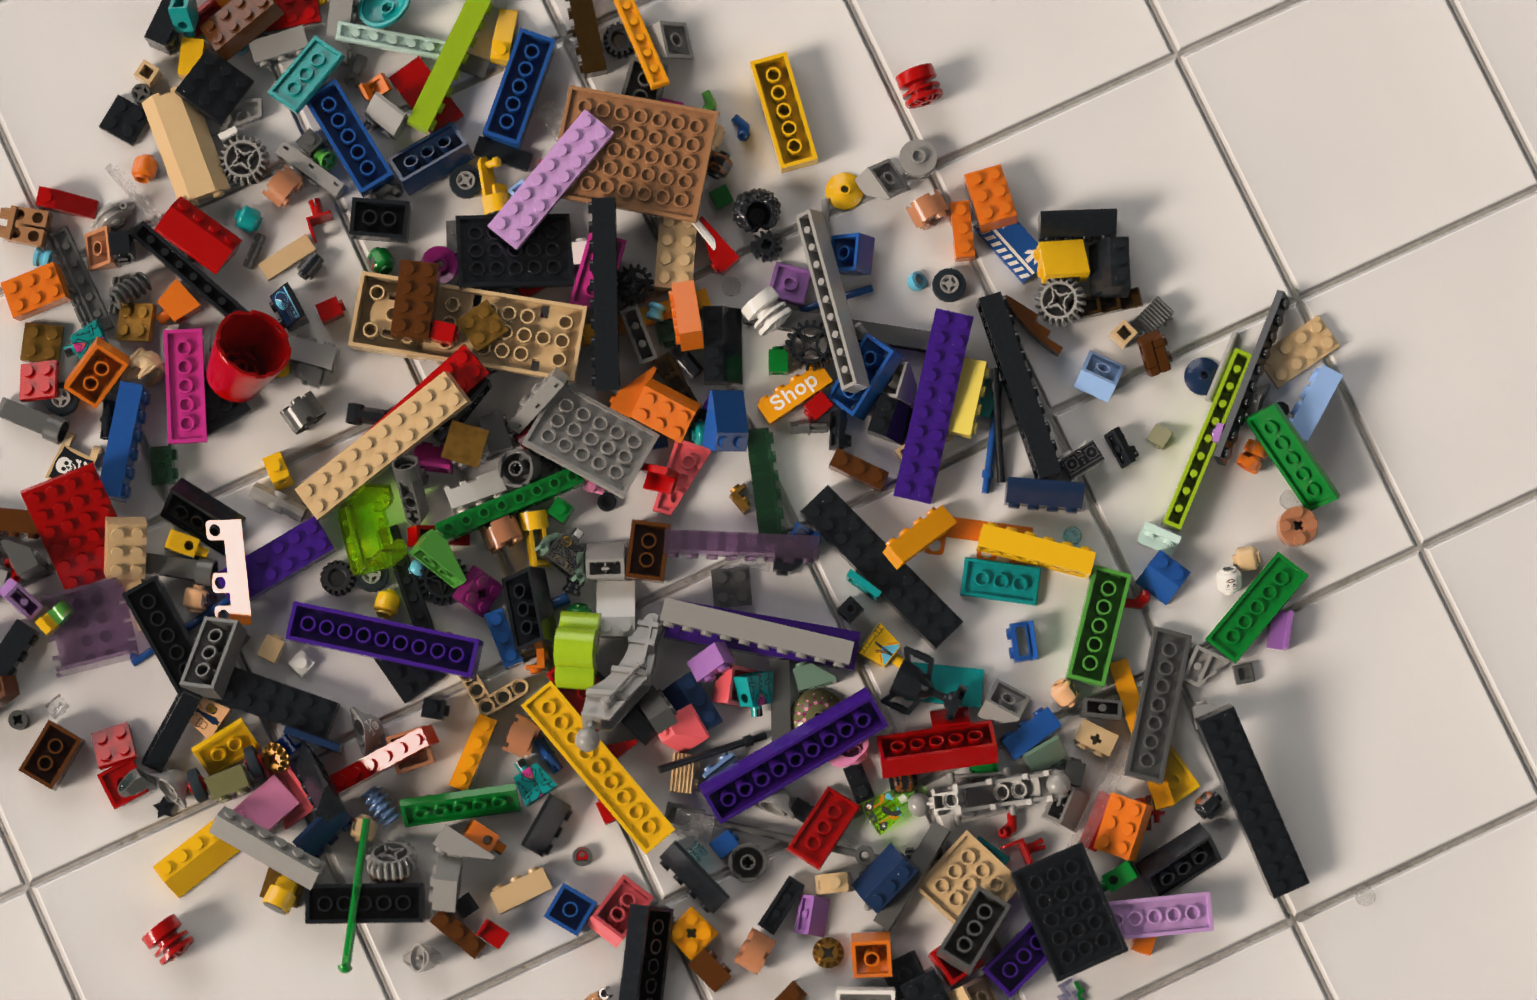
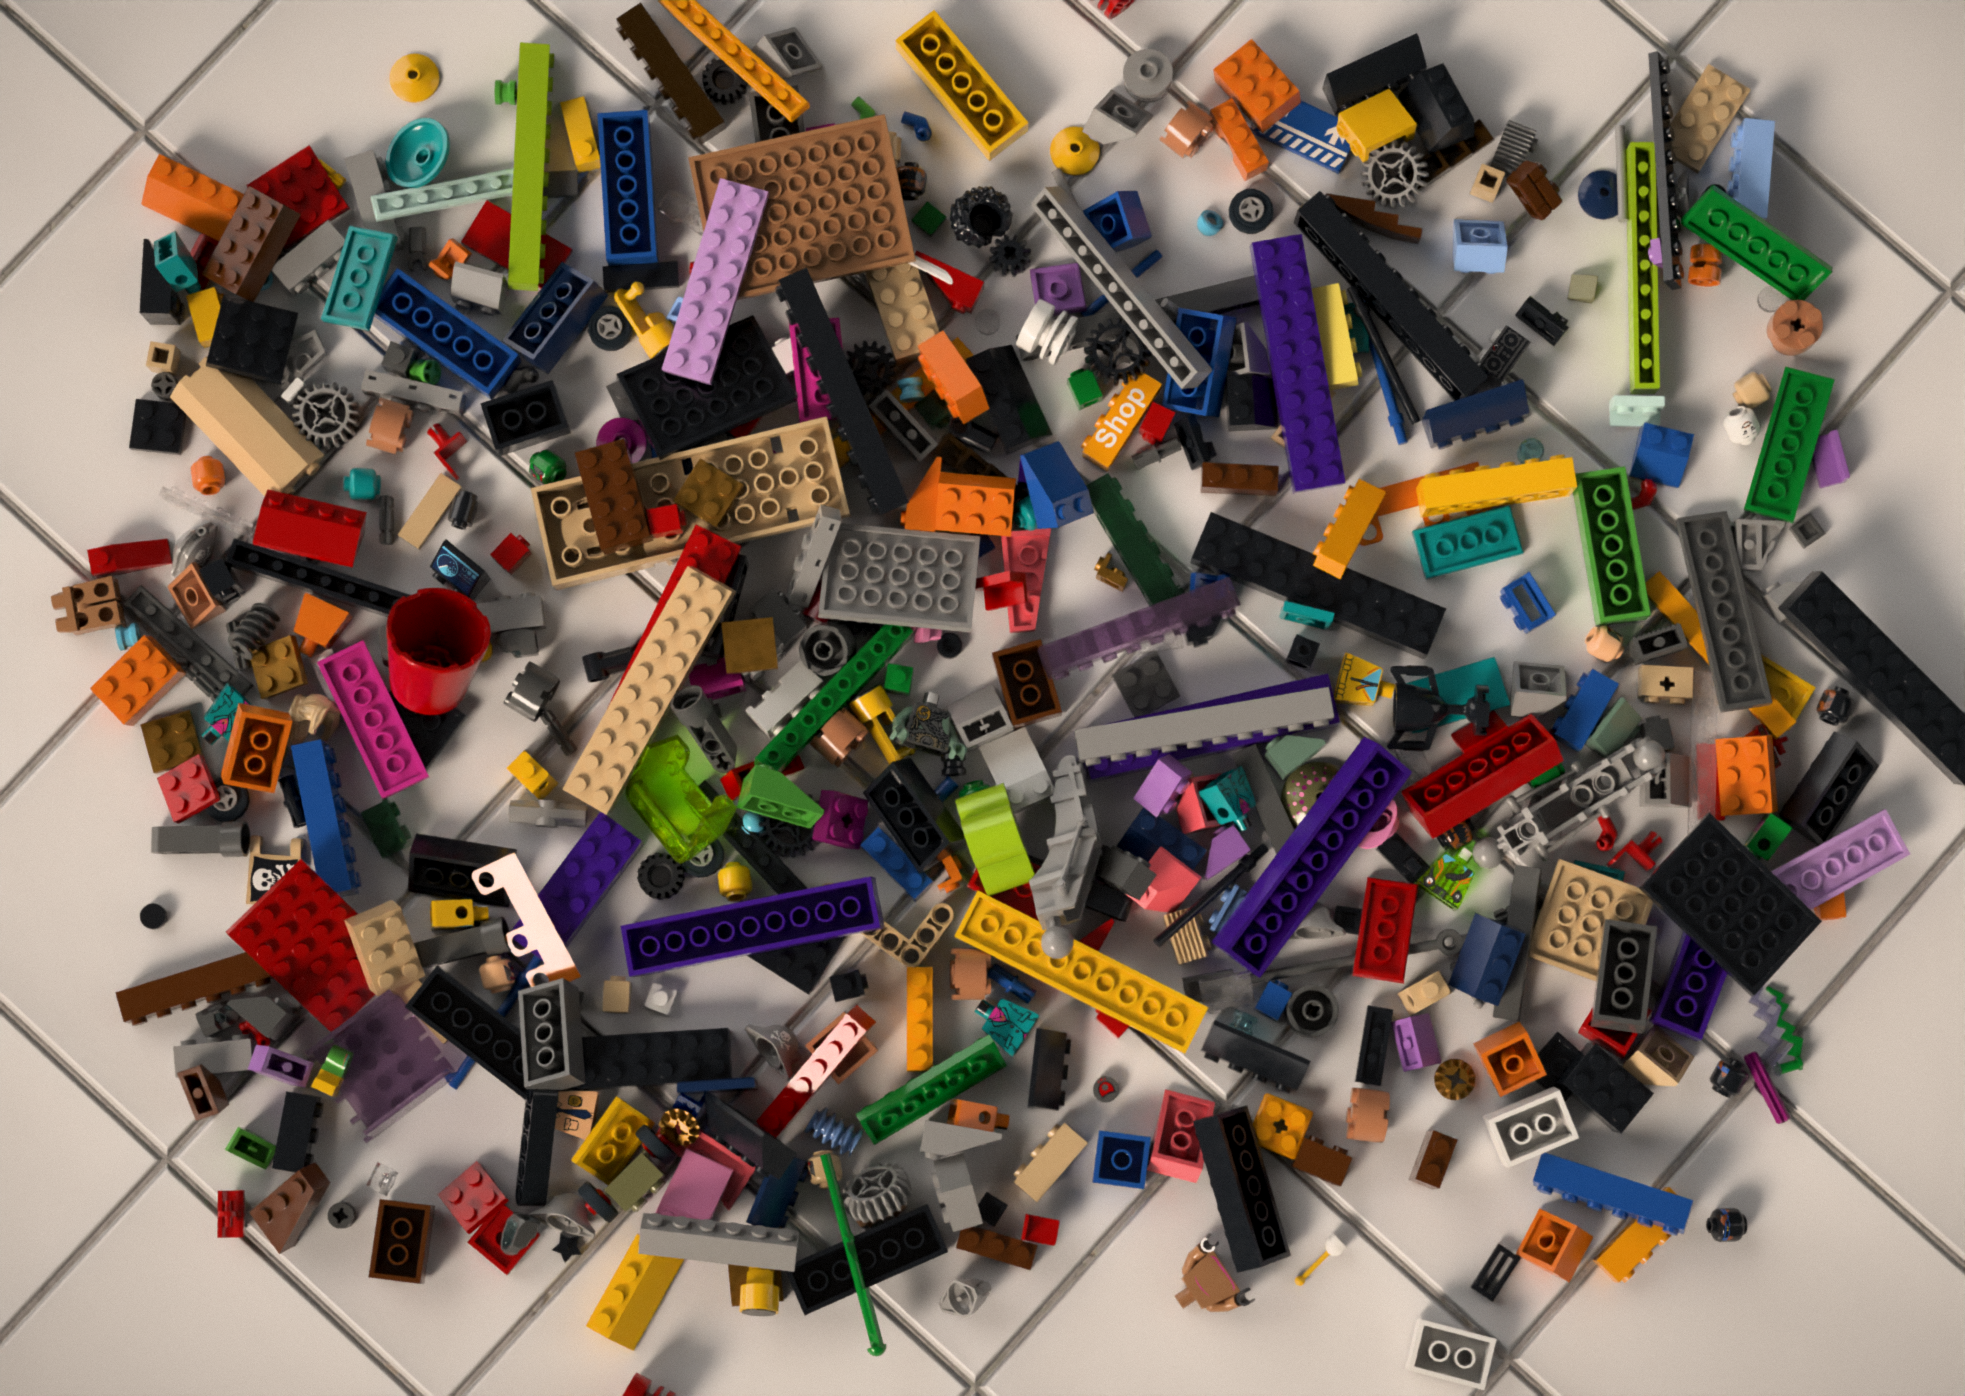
camera: 20 degrees left, 0 degrees up
none -> dark grey axle [540,709,577,756]
none -> medium lavender slope [1204,825,1251,881]

